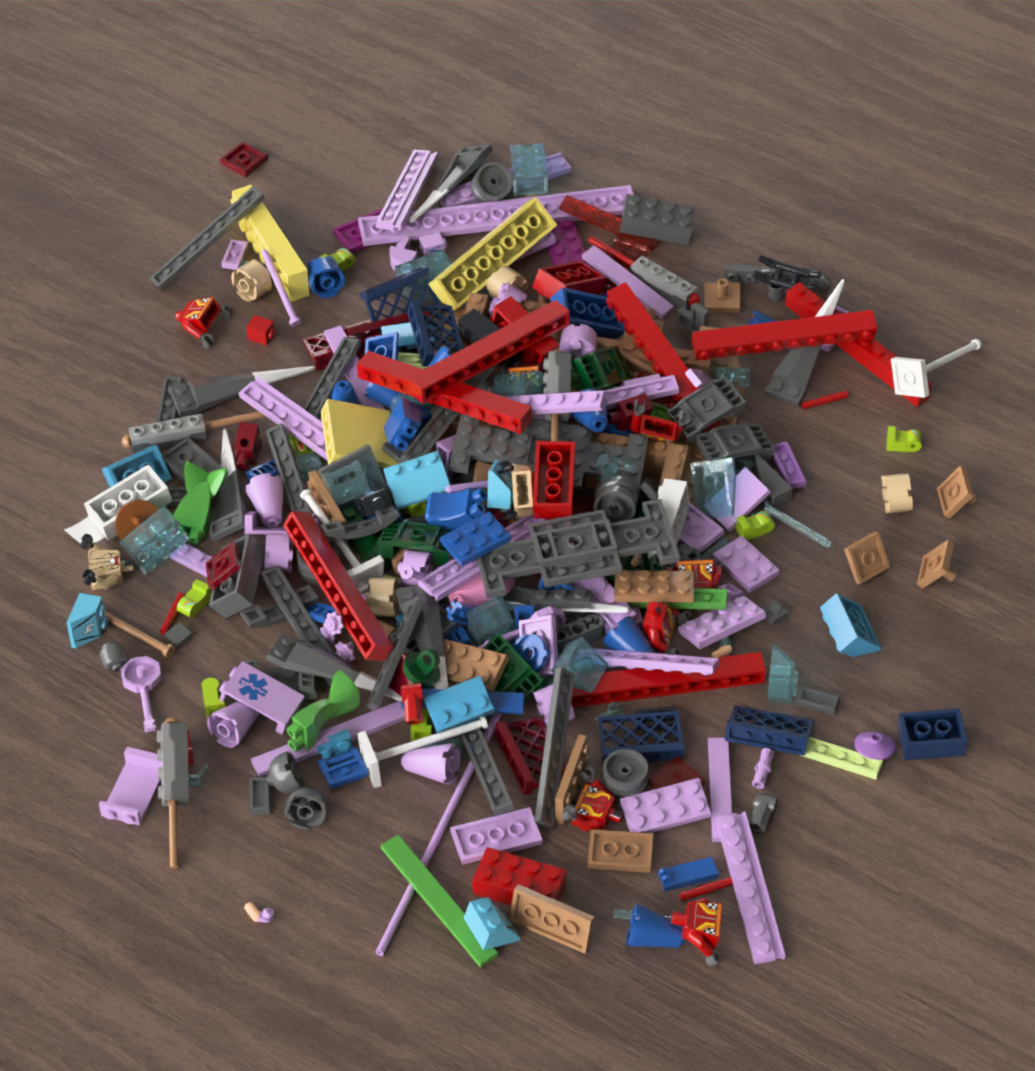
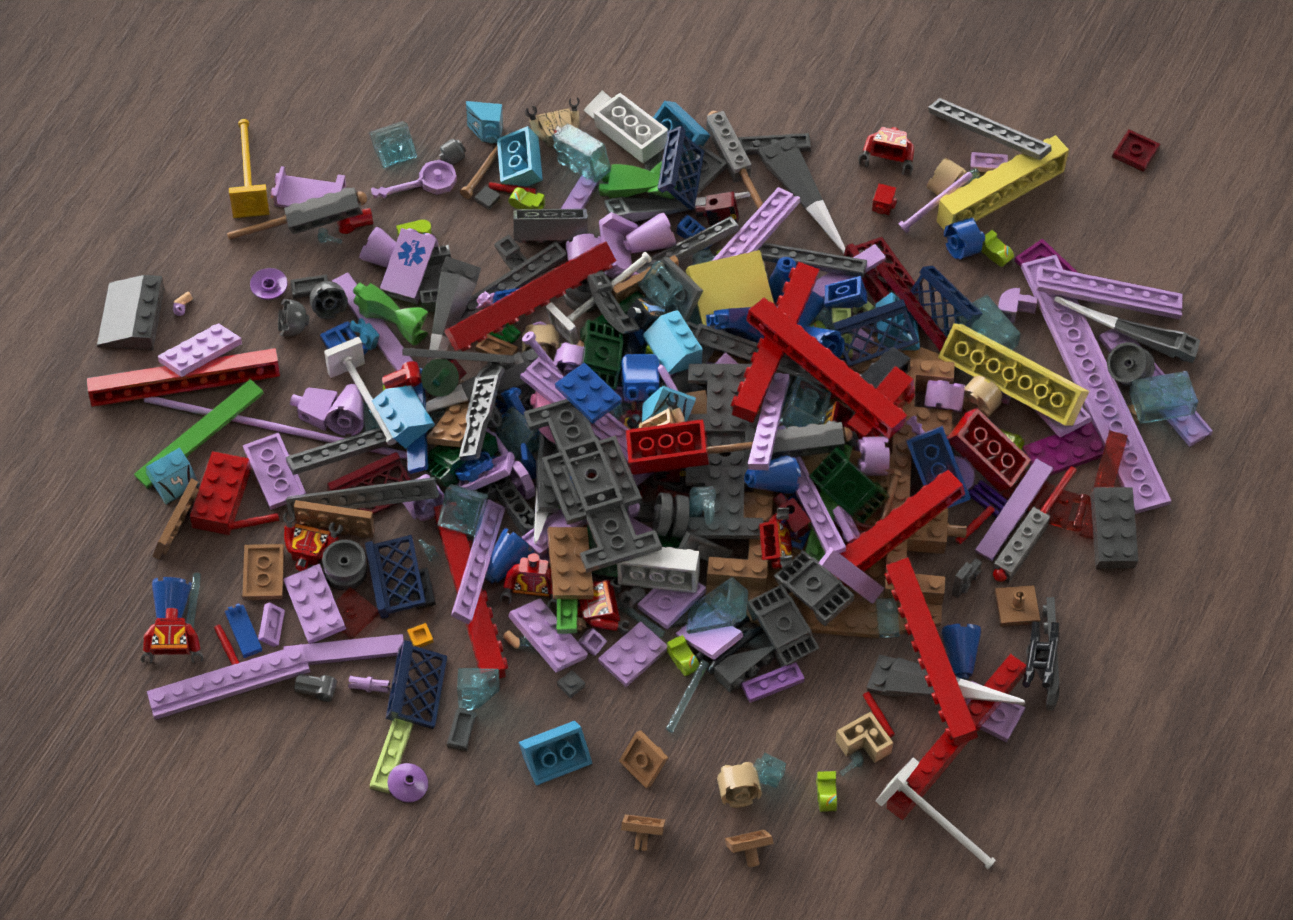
camera: 80 degrees right, 10 degrees up
dark orange shield [115,500,162,547] -> none
dark red tile [206,541,241,590] -> none
lavender brick [419,232,447,261] -> none
dark blue brick [897,708,967,760] -> none
none -> red brick [87,348,280,407]
none -> slope [97,275,165,350]
none -> lavender plate [158,323,242,377]
none -> yellow tile [229,119,270,218]
none -> red piece [231,513,279,530]
none -> medium lavender dish [250,268,287,300]
none -> lavender plate [258,602,285,647]
none -> lavender torso [290,388,338,431]
none -> clear light blue slope [369,121,417,168]
none -> light orange plate [407,623,434,648]
none -> dark grey piece [459,364,505,461]
none -> medium azure slope [497,126,543,186]
none -> dark blue fence [657,126,704,210]
none -> clear light blue brick [753,753,786,788]
none -> tan brick [835,712,893,763]
none -> clear light blue hand [839,752,864,776]

